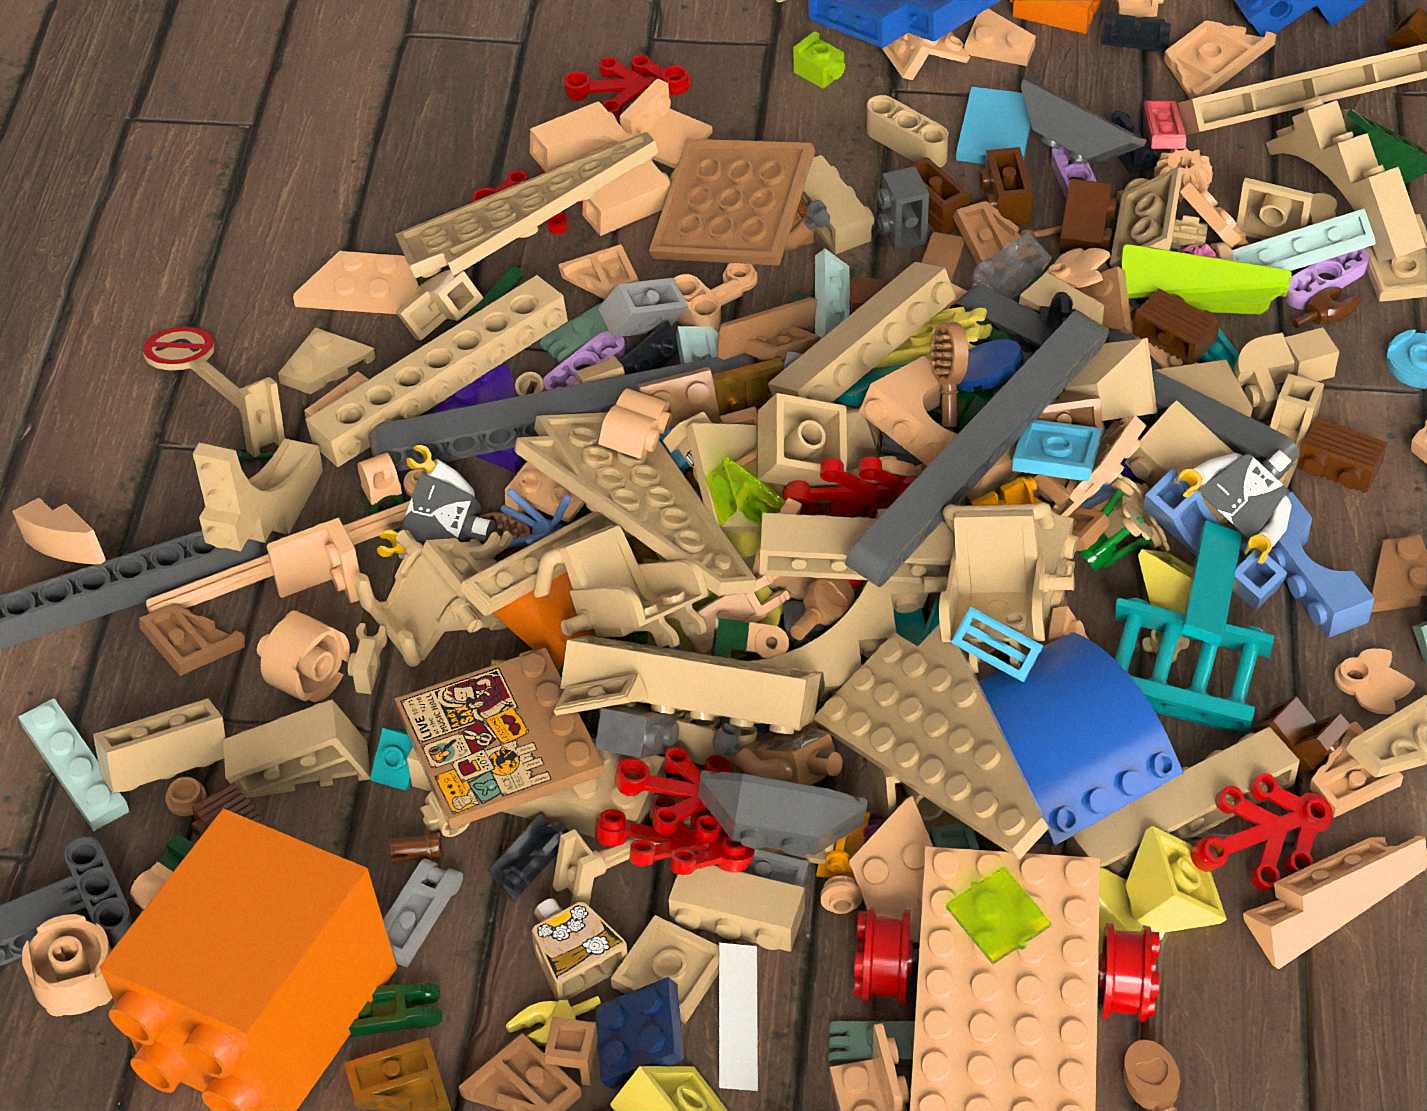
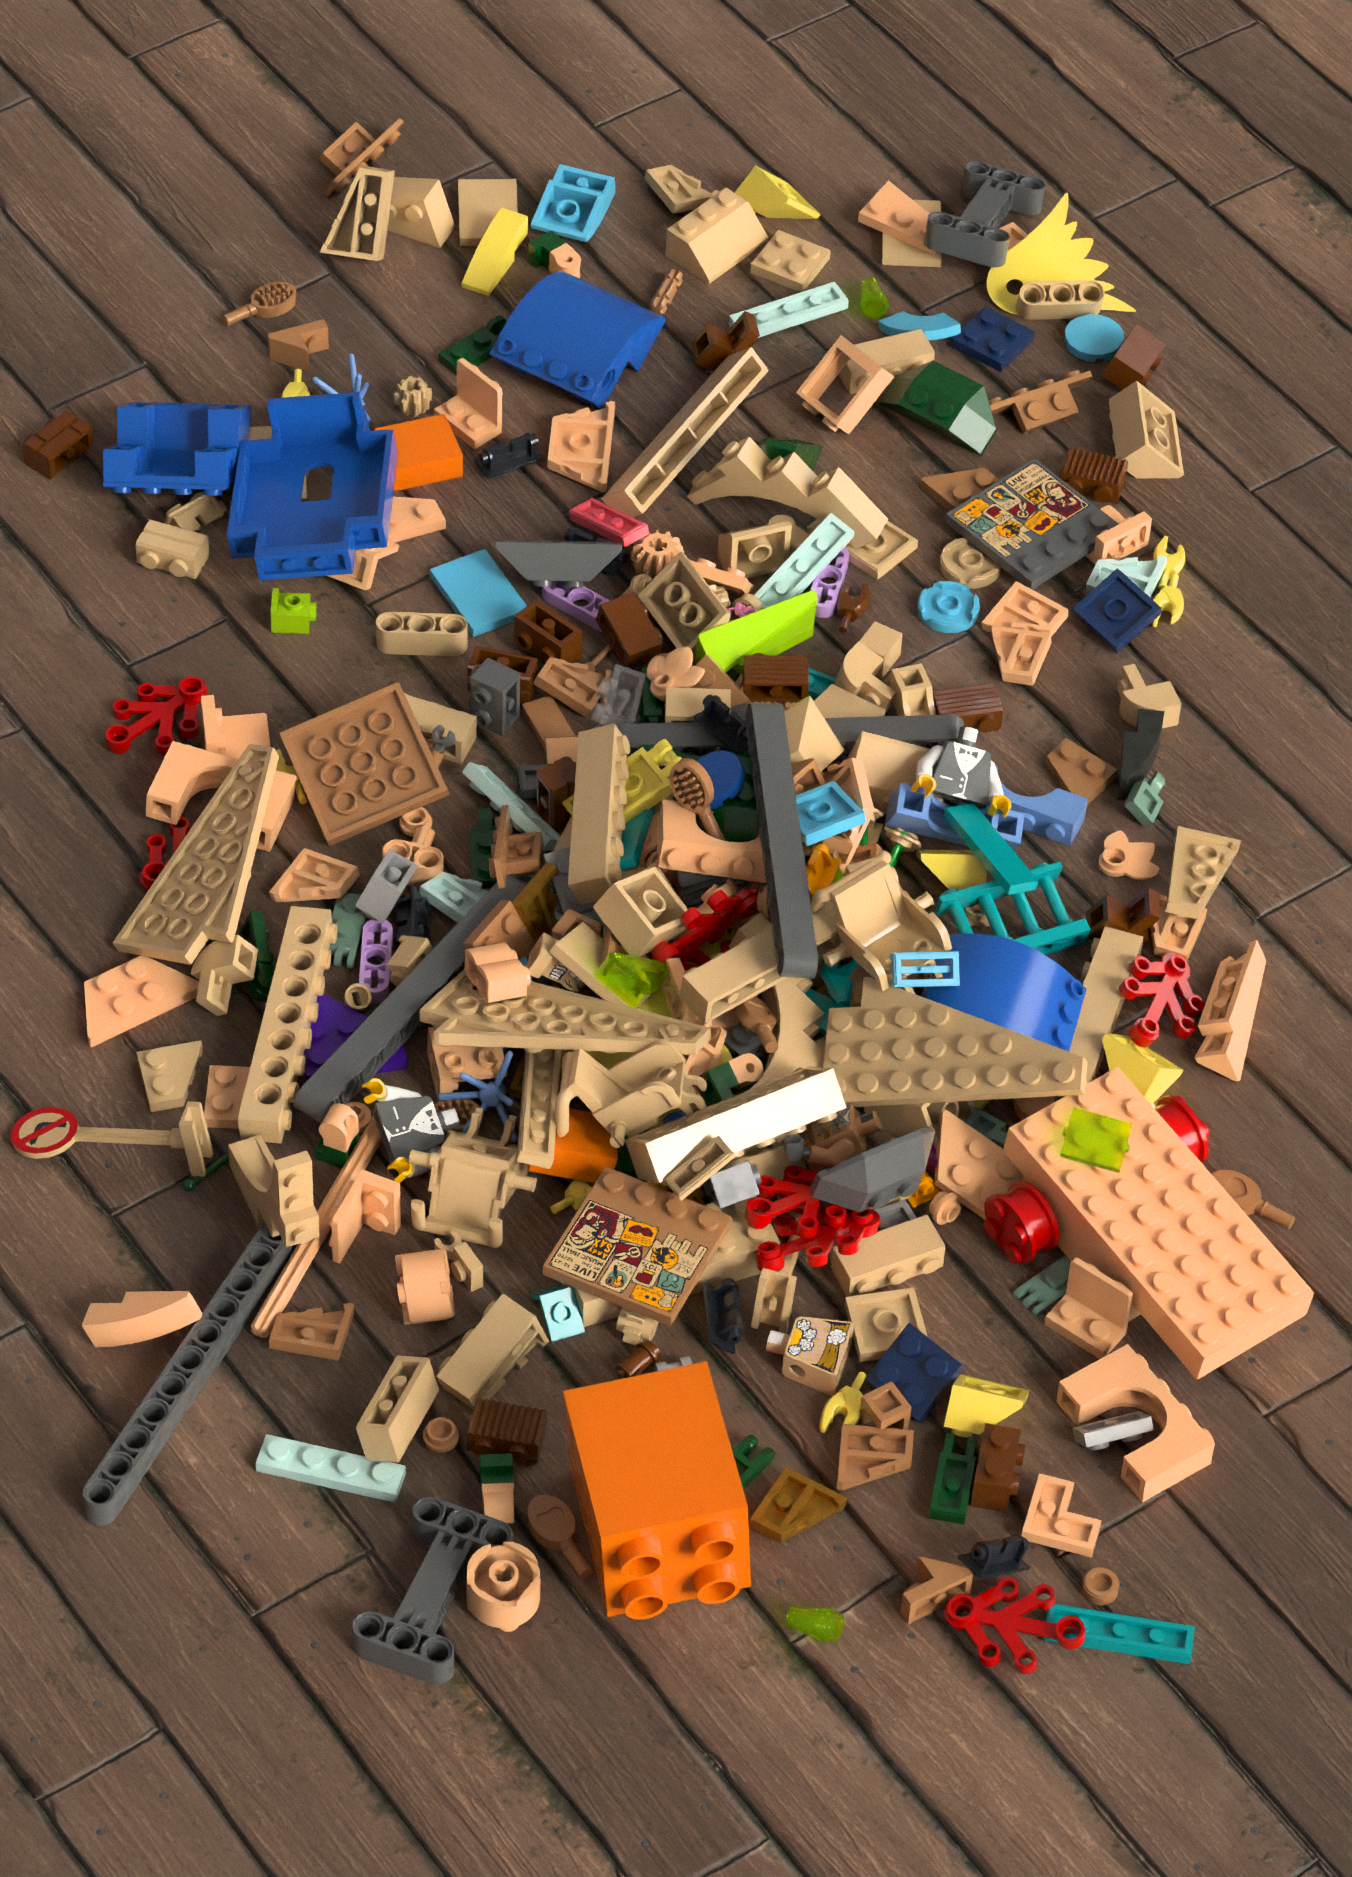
camera: 45 degrees left, 0 degrees up
white sticker [719,943,758,1091] -> none

